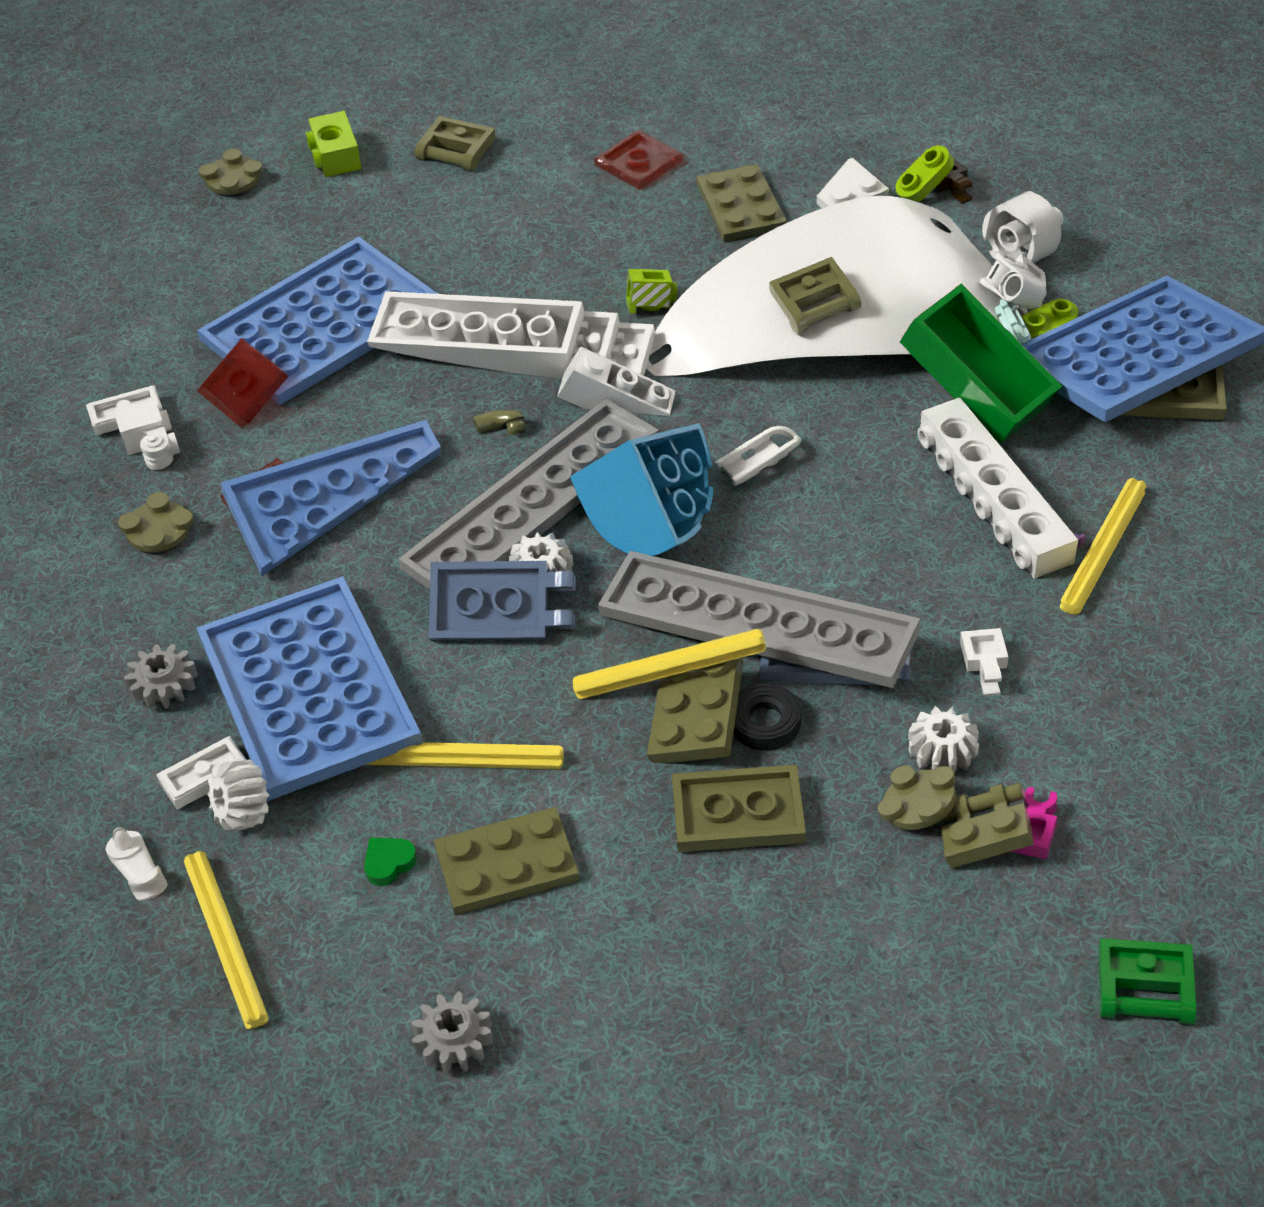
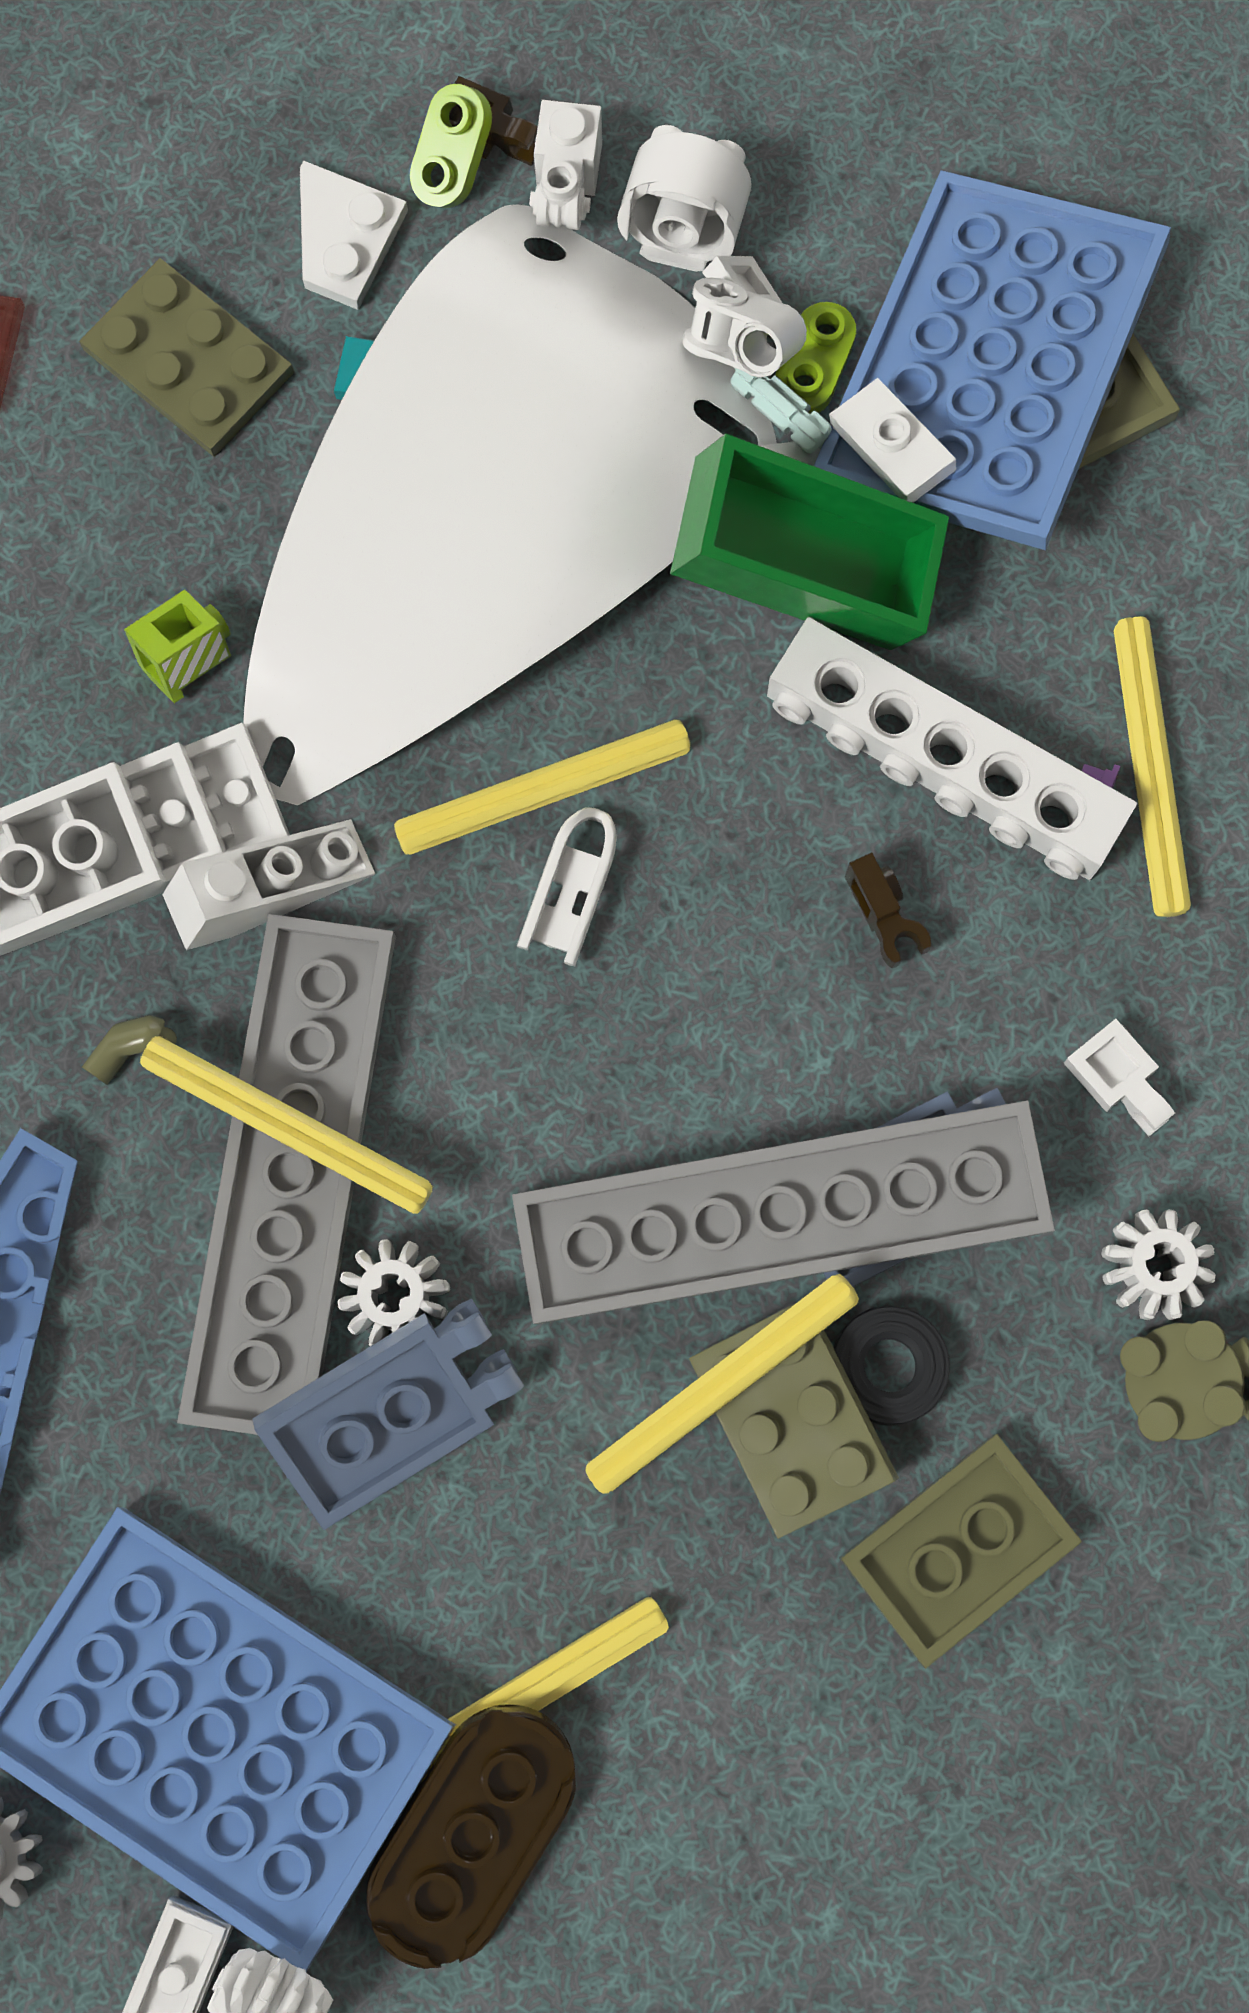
camera: 35 degrees left, 30 degrees up
green tile [364,837,417,886] -> none
olive plate [434,807,580,915] -> none
dark azure brick [570,423,714,556] -> none
olive plate [769,257,861,334] -> none
none -> light yellow axle [140,1036,433,1214]
none -> dark brown tile [367,1705,576,1969]
none -> light yellow axle [394,719,690,855]
none -> white brick [530,100,602,230]
none -> white plate [829,378,956,503]
none -> dark brown plate [845,852,931,969]

